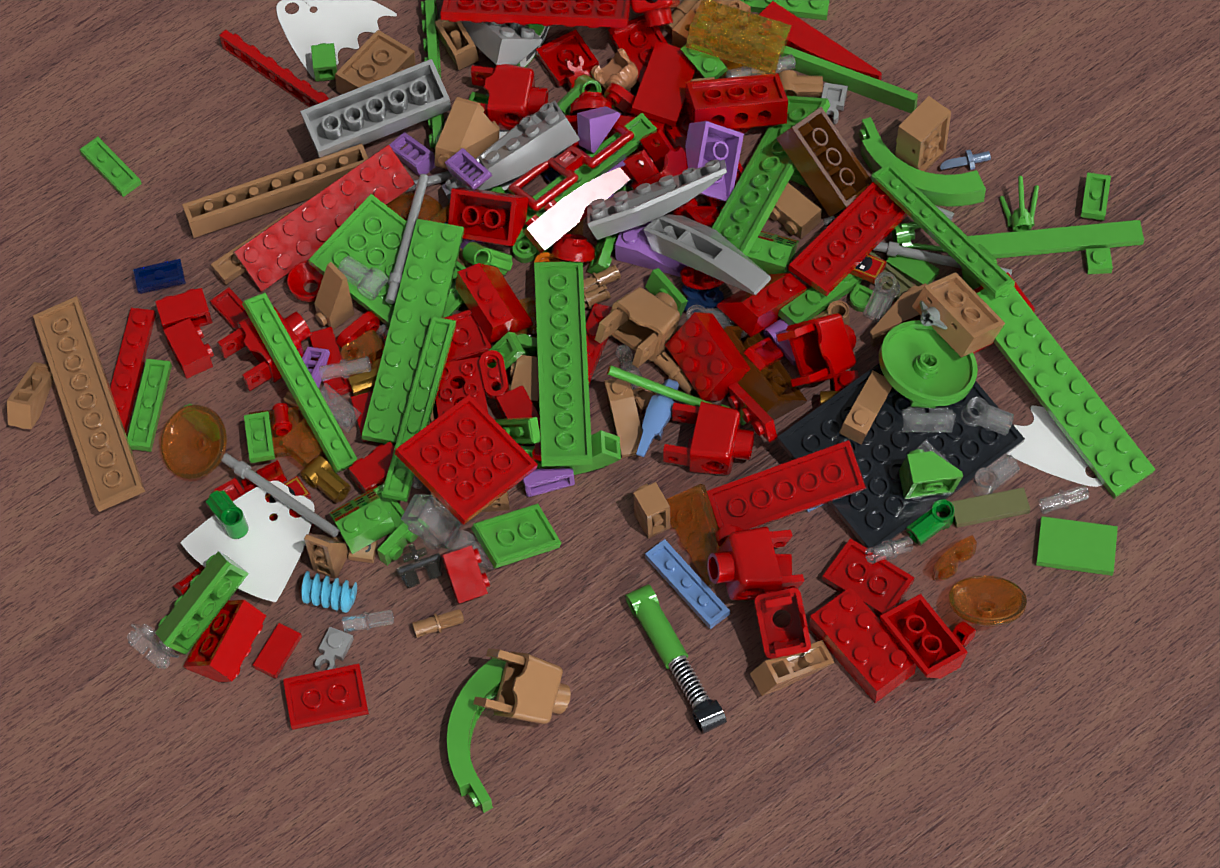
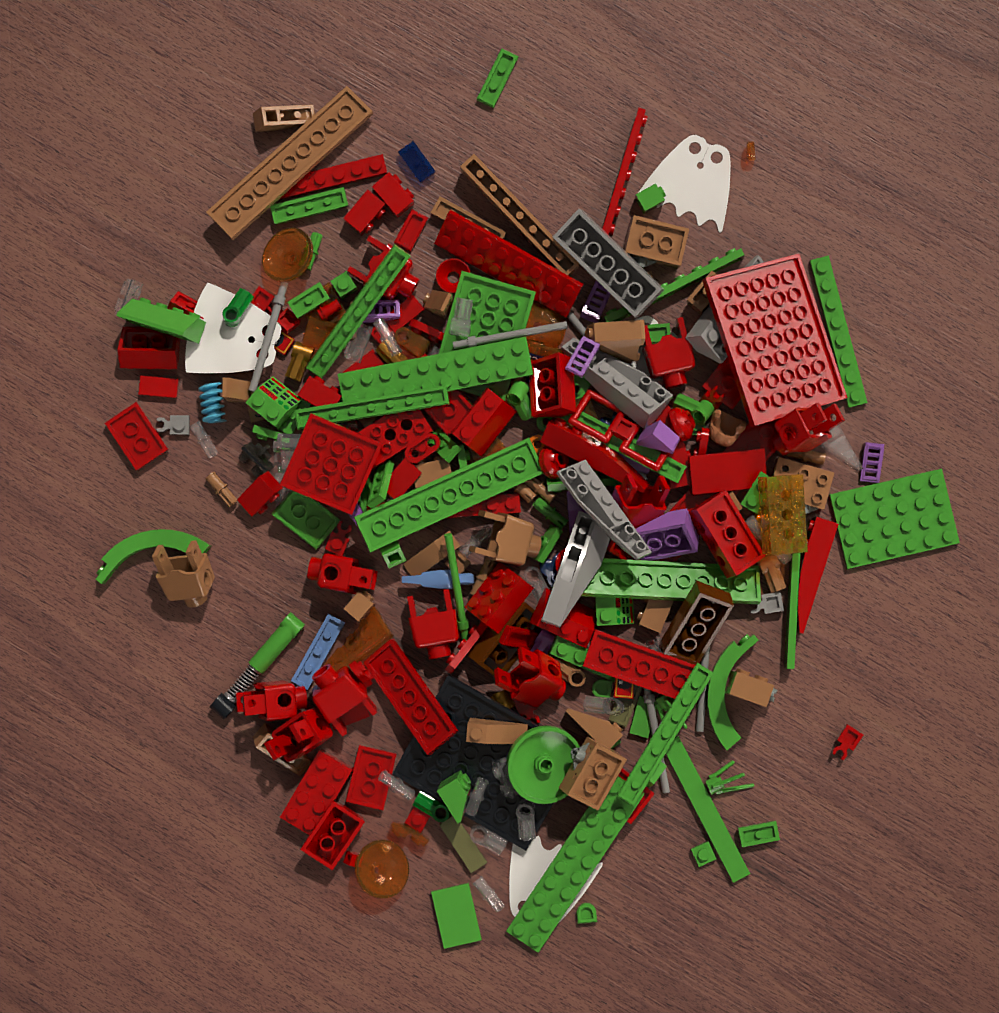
camera: 70 degrees right, 25 degrees up
sand blue piece [940,149,991,170] -> none
none -> red piece [235,680,307,721]
none -> red piece [307,553,379,594]
none -> red plate [325,521,352,556]
none -> bright green brick [331,271,358,300]
none -> red plate [404,806,430,832]
none -> bright green axle [533,498,568,530]
none -> bright green tile [577,902,597,924]
none -> red plate [832,724,864,760]

